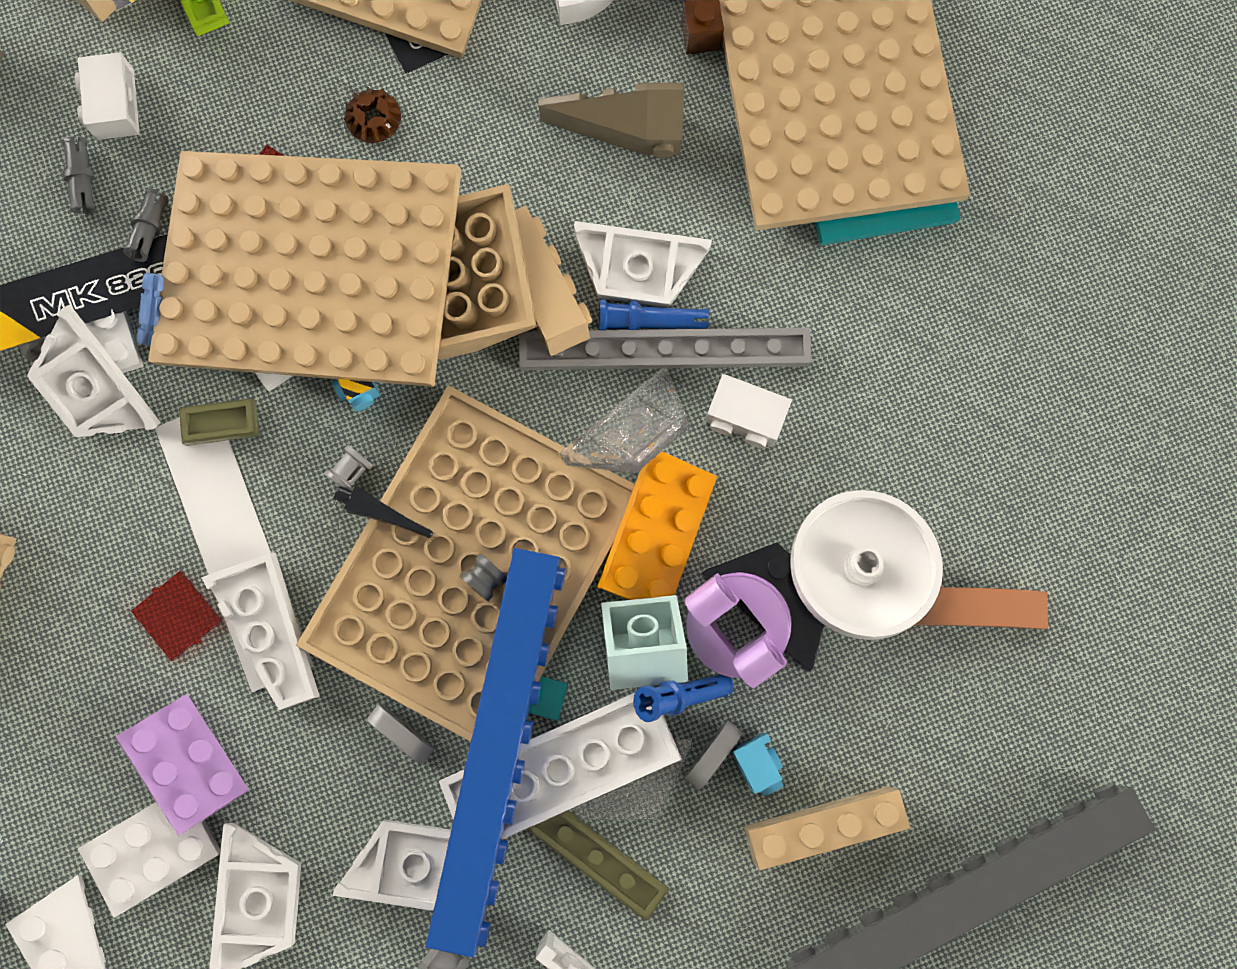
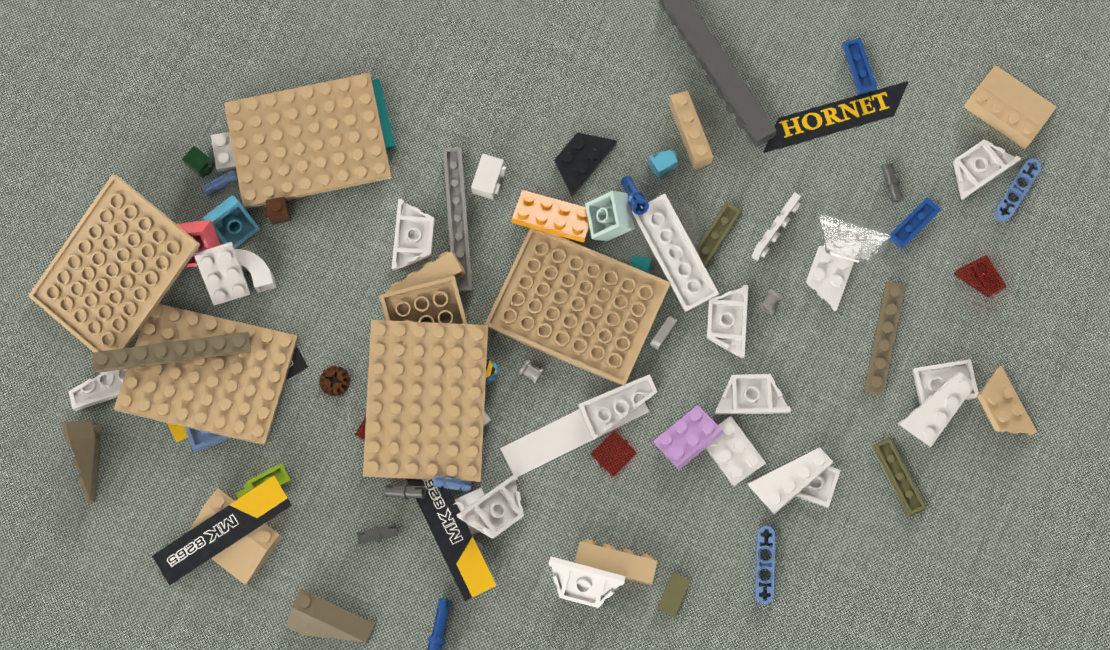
camera: 85 degrees left, 5 degrees down
white brick [75,52,140,140] -> none
olive tile [179,398,259,446] -> none
black piece [334,485,433,538] -> none
blue brick [425,548,566,958] -> none
dark grey wheel [460,554,507,602] -> none
dark tan wedge [539,83,684,159] -> none
clear wing [559,368,690,473] -> none
blue pin [598,299,709,330] -> none
light grey beam [684,720,743,790] -> none
lavender piece [685,573,791,688] -> none
white dish [791,490,943,640] -> none
nougat slope [913,587,1048,629] -> none

